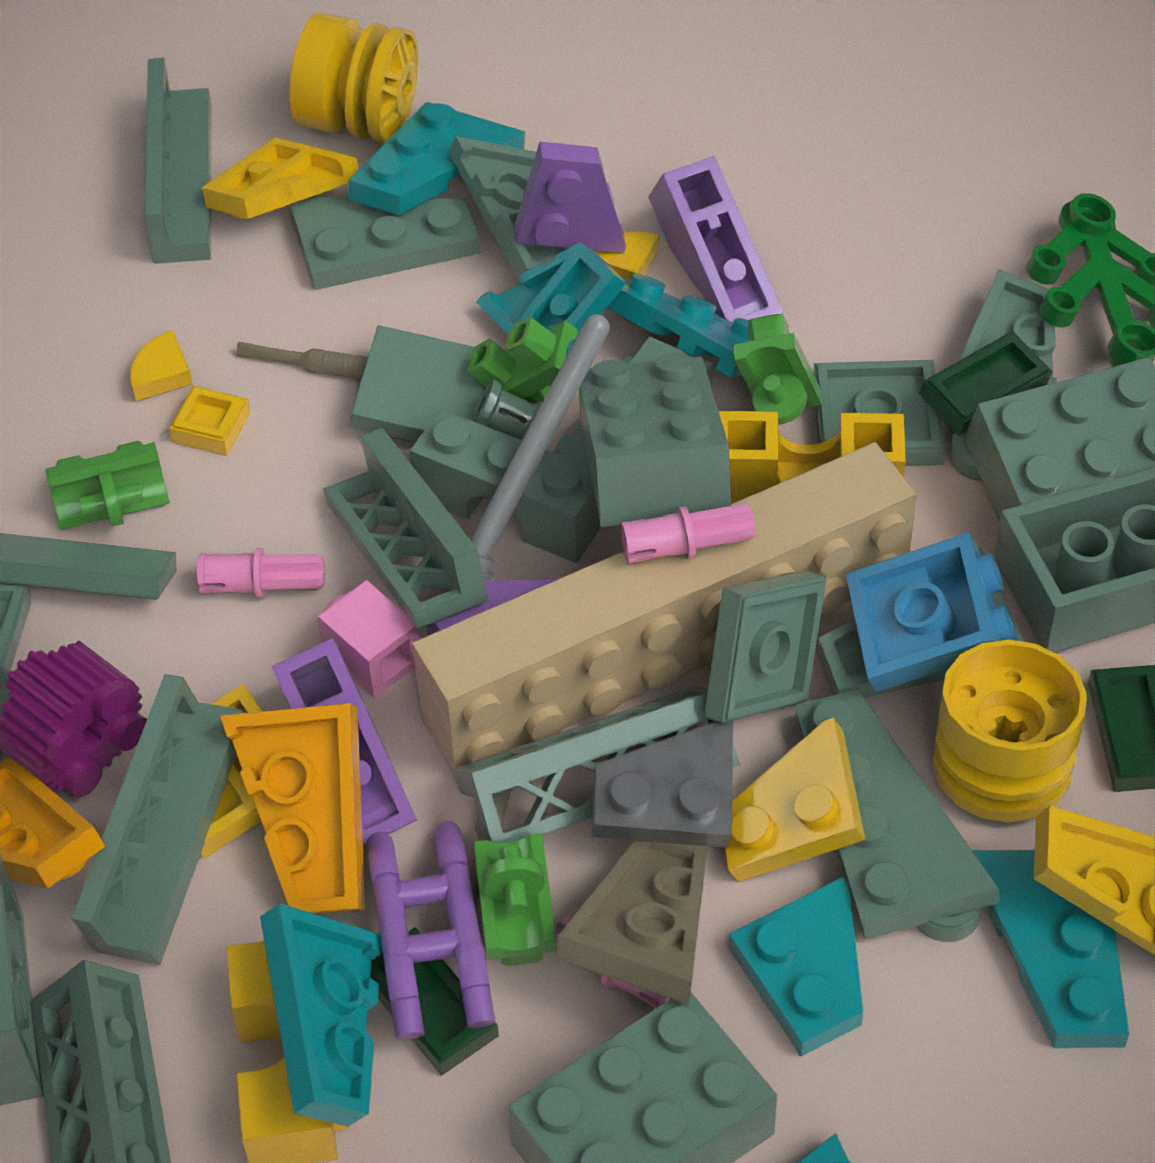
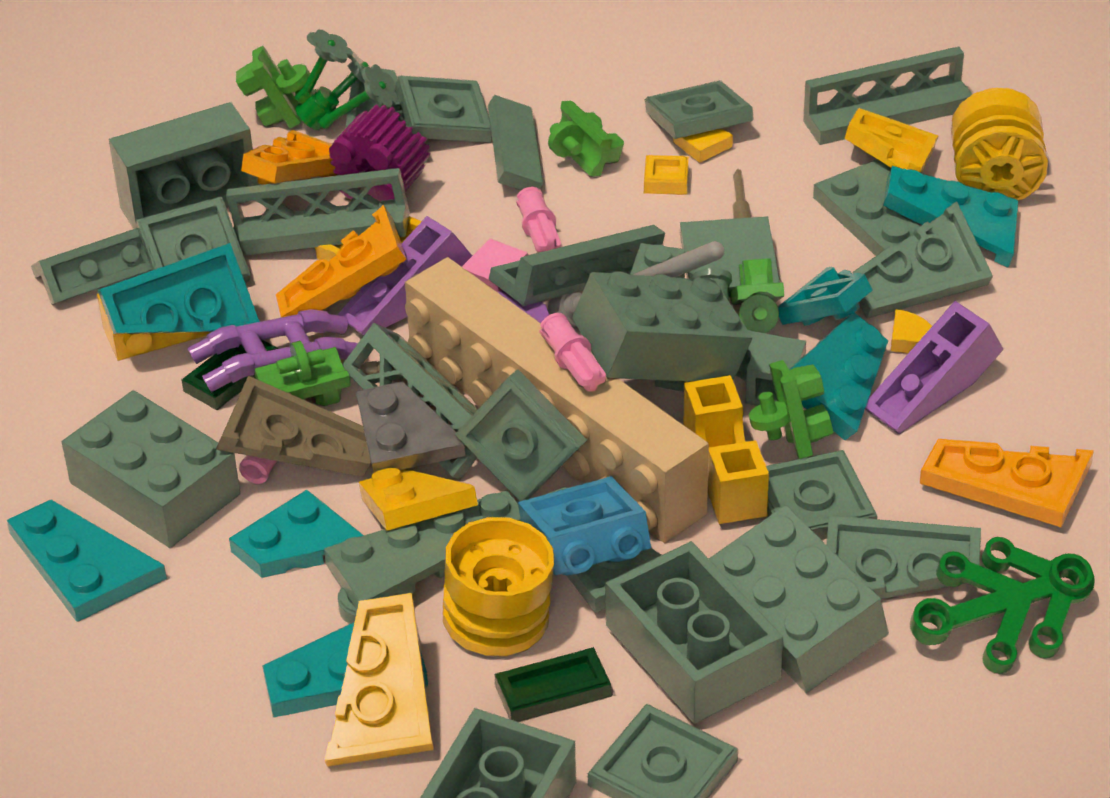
camera: 75 degrees right, 10 degrees down
medium lavender wing [514,142,626,253] -> none
dark green tile [919,331,1053,435] -> none
none -> sand green tile [136,196,251,282]
none -> sand green tile [645,80,754,139]
none -> light orange wing [920,439,1094,527]

